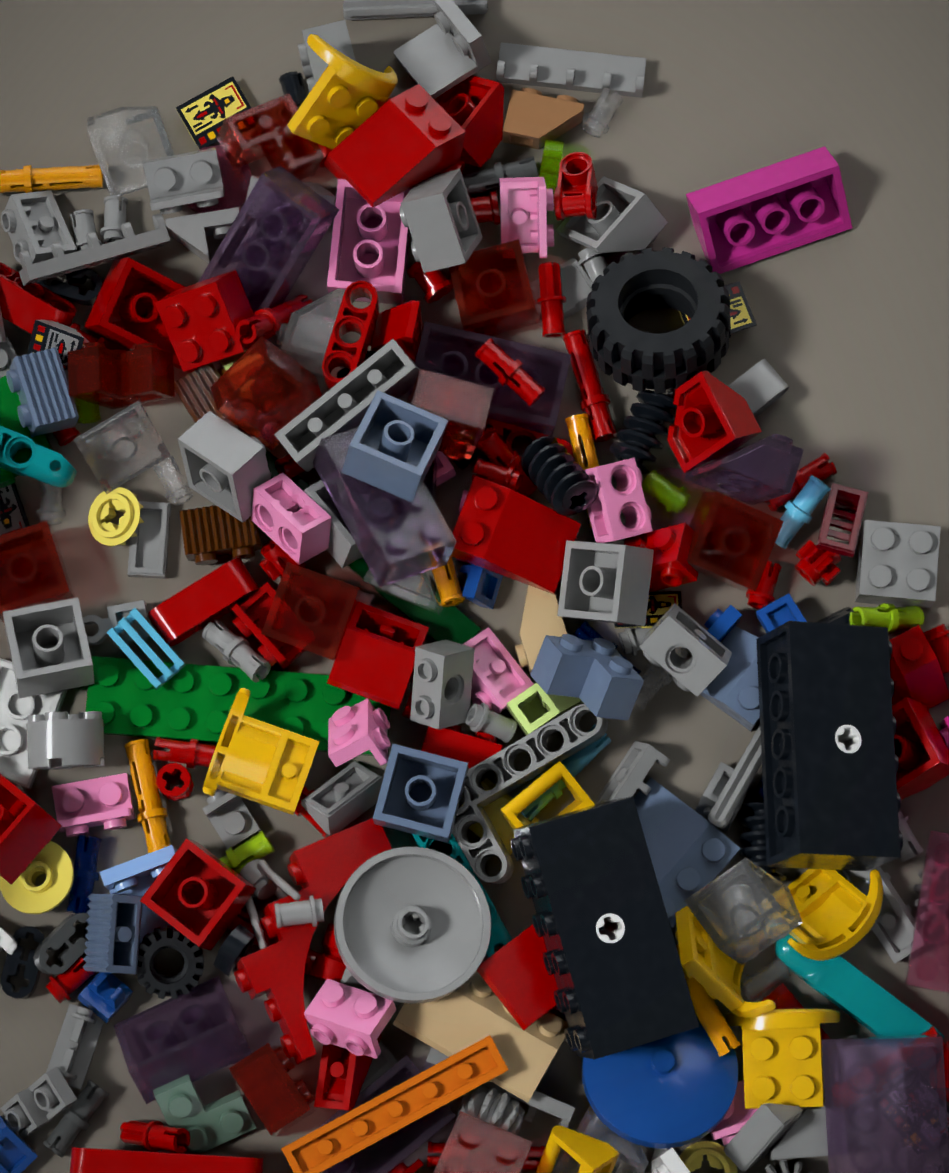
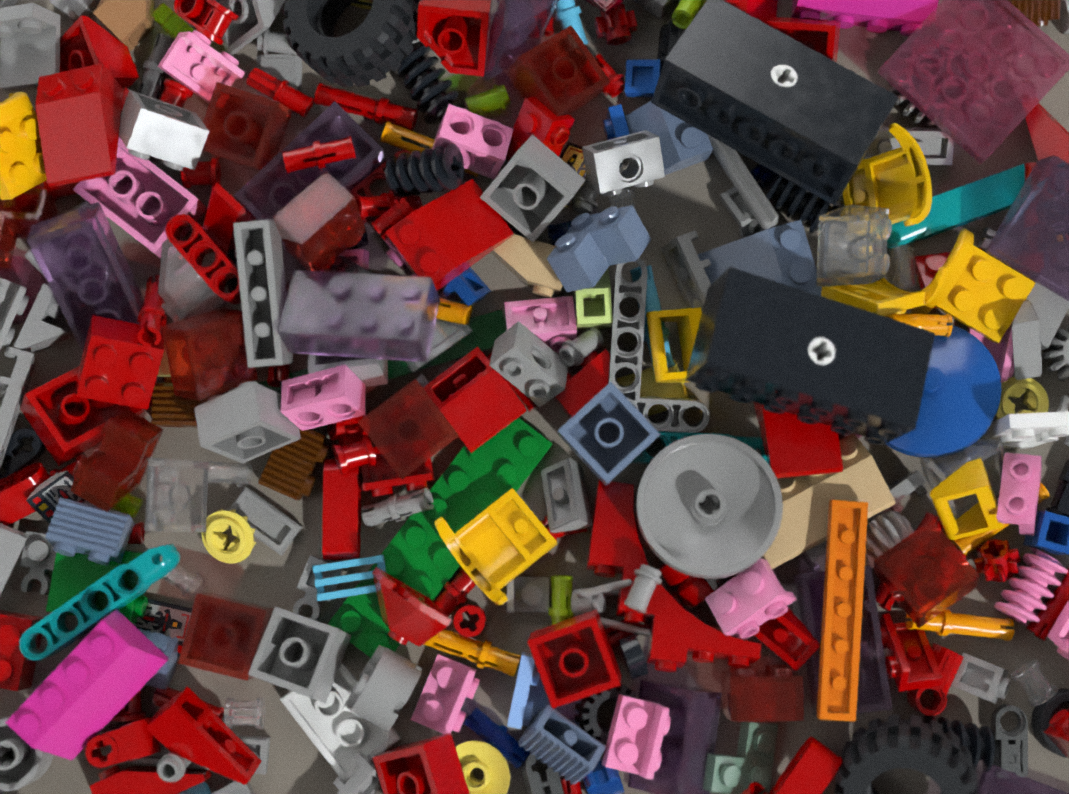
camera: 65 degrees left, 5 degrees up
bright pink bracket [328,698,391,767] -> none
sand blue brick [342,390,449,503] -> none
none -> red bush [332,435,376,475]
none -> red slope [373,567,452,647]
none -> bright pink bracket [601,694,671,780]

